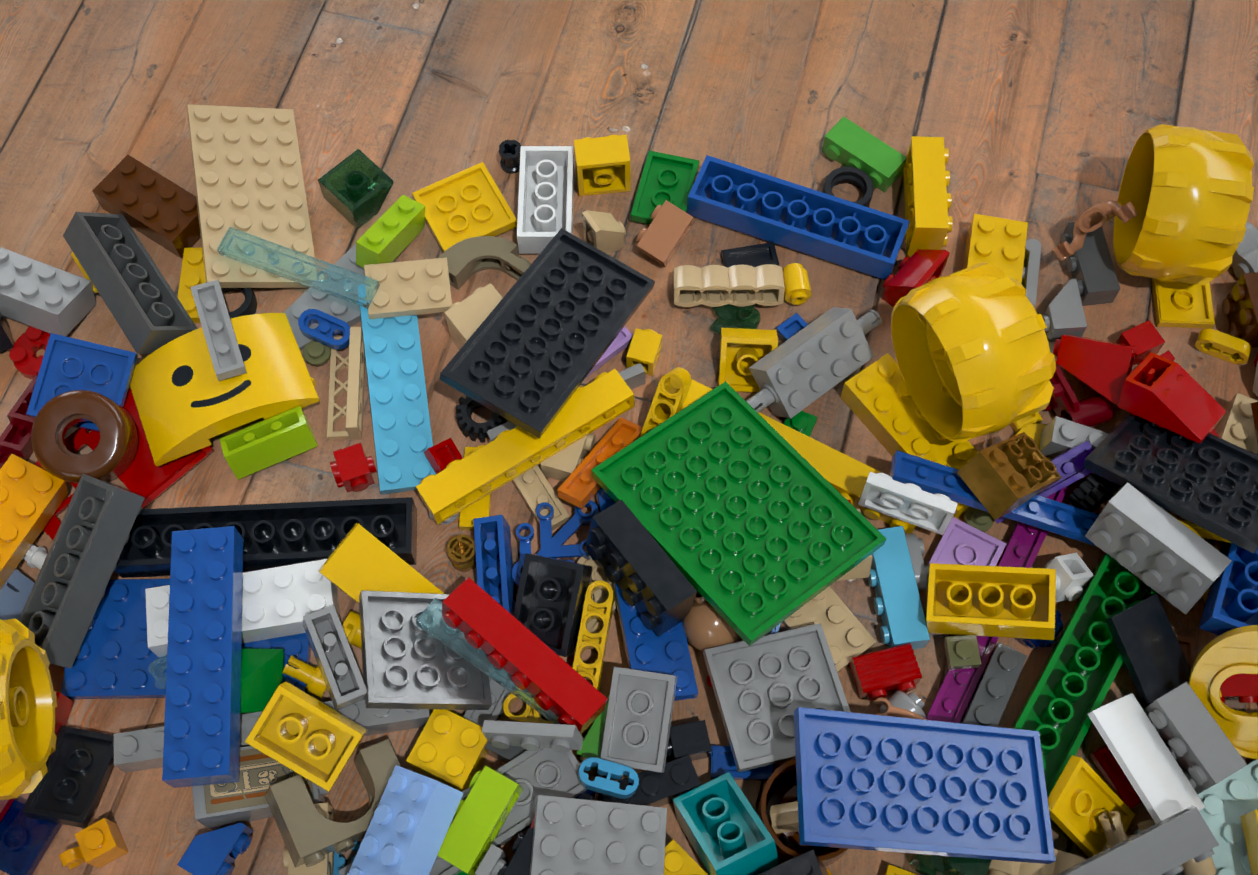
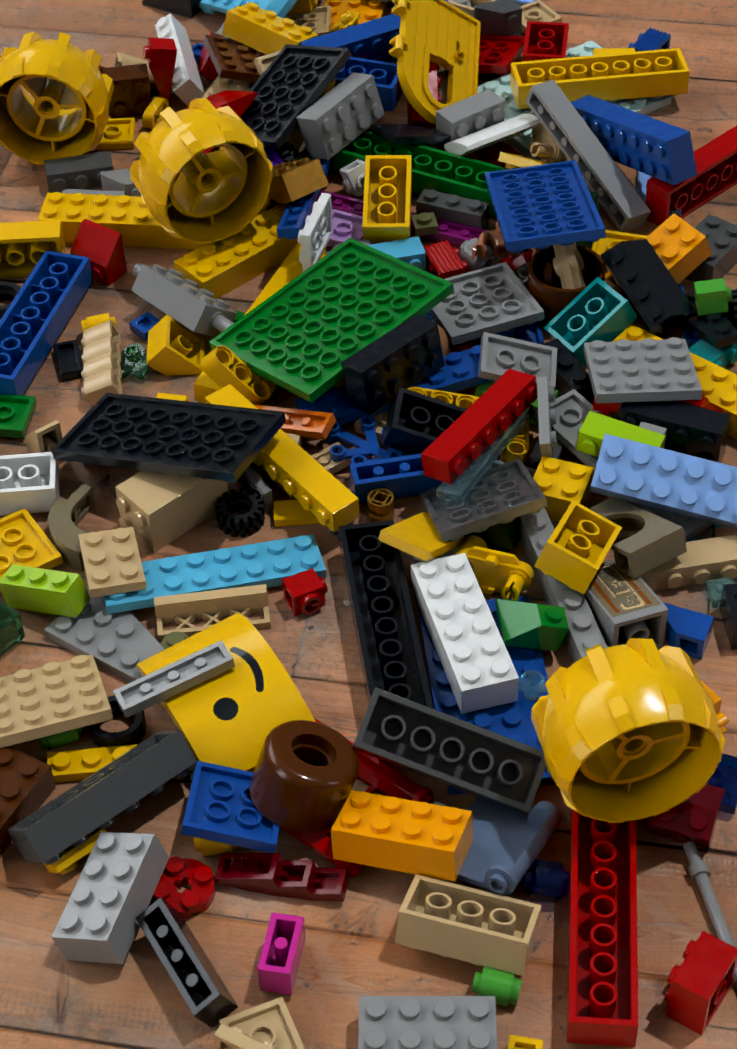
camera: 95 degrees left, 20 degrees down
blue brick [162,526,243,788] -> none
clear light blue tile [217,227,380,309] -> none
lime brick [219,406,318,480] -> none
blue plate [298,309,350,349] -> none
light grey brick [302,605,367,711] -> none
red plate [424,438,463,474] -> none
dark azure beam [578,757,639,799] -> none
nougat brick [636,200,695,267] -> none
nougat piece [1052,200,1139,262] -> none

